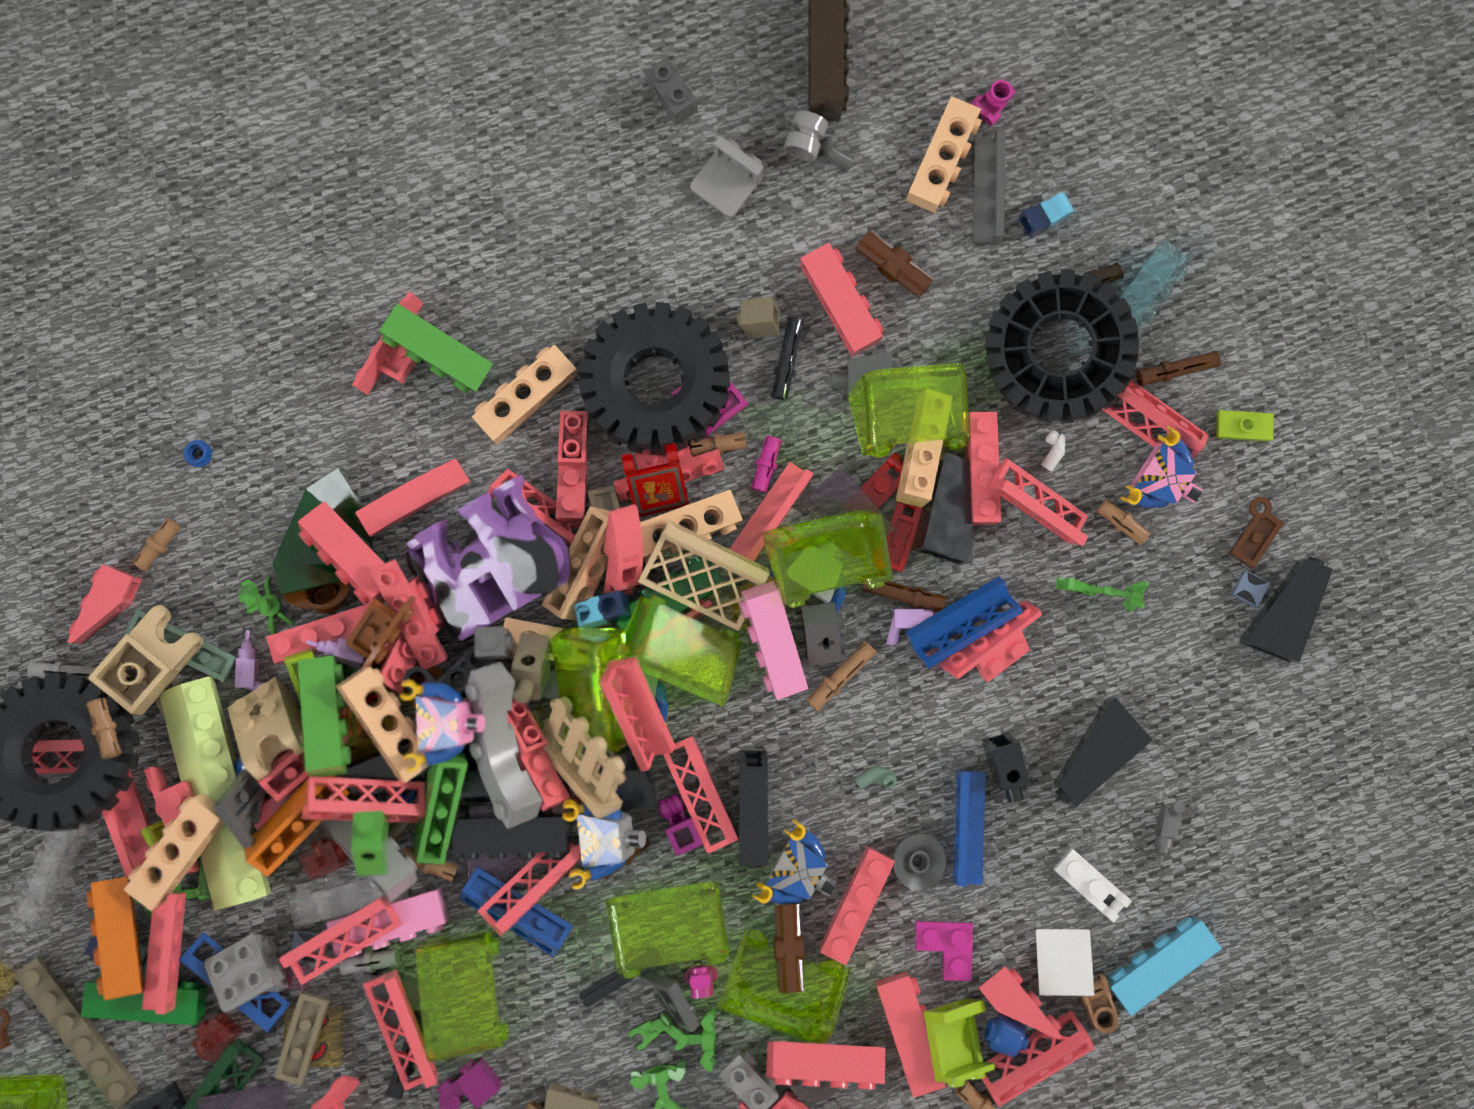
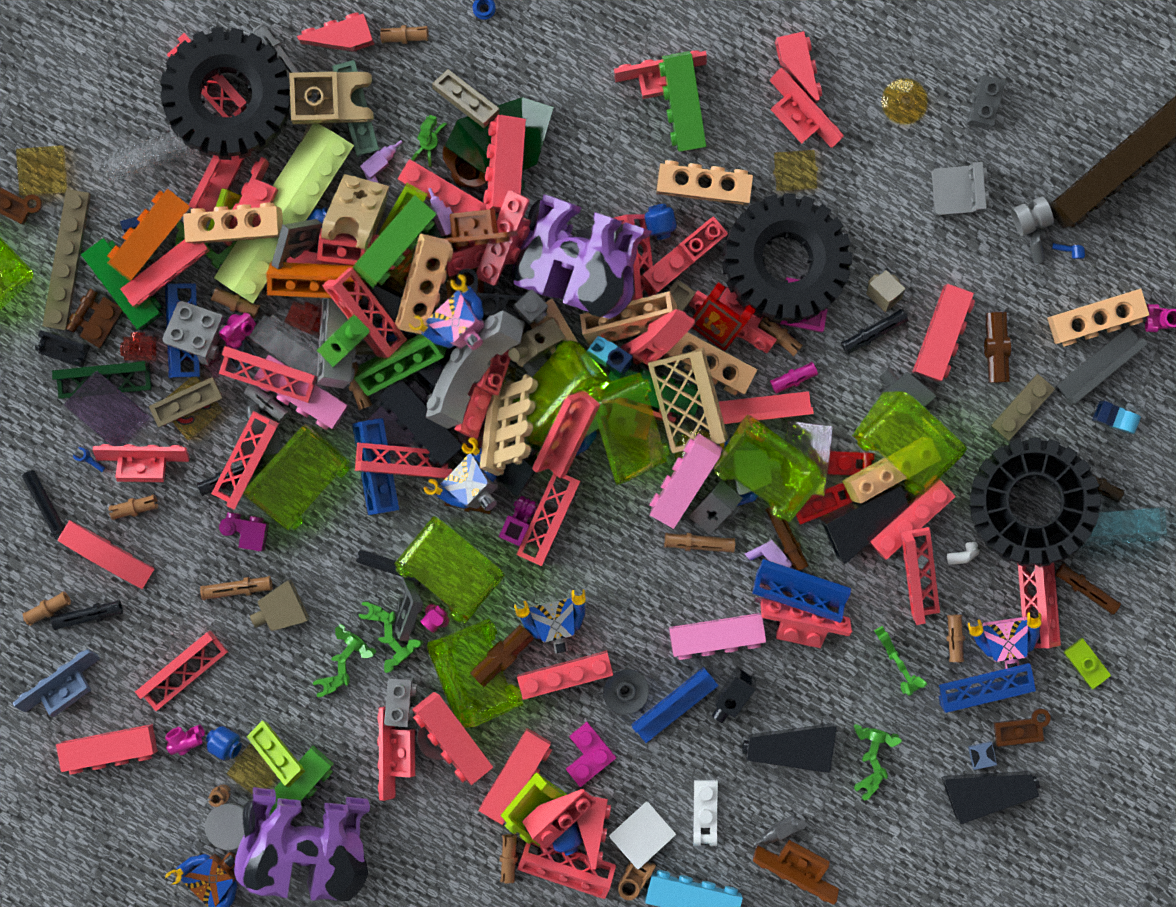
camera: 50 degrees right, 5 degrees up
medium nougat pin [87,698,122,759] -> none
coral slope [355,458,470,537] -> none
black slope [739,750,768,869] -> none
sand green arm [854,765,897,790] -> none
none -> reddish brown plate [66,288,123,348]
none -> medium nougat pin [211,287,260,319]
none -> dark pink plate [219,312,256,350]
none -> dark tan plate [432,69,500,128]
none -> coral slope [522,789,597,849]
none -> blue head [644,204,677,240]
none -> bright pink brick [669,613,766,660]
none -> dark orange bracket [753,840,839,905]
none -> coral bracket [770,68,844,148]
none -> clear yellow piece [773,150,818,191]
none -> coral slope [775,31,822,104]
none -> bright green piece [854,724,901,801]
none -> clear yellow dish [881,78,928,125]
none -> blue fence [938,663,1036,713]
none -> dark tan plate [990,374,1055,441]
none -> blue hand [1052,243,1085,259]

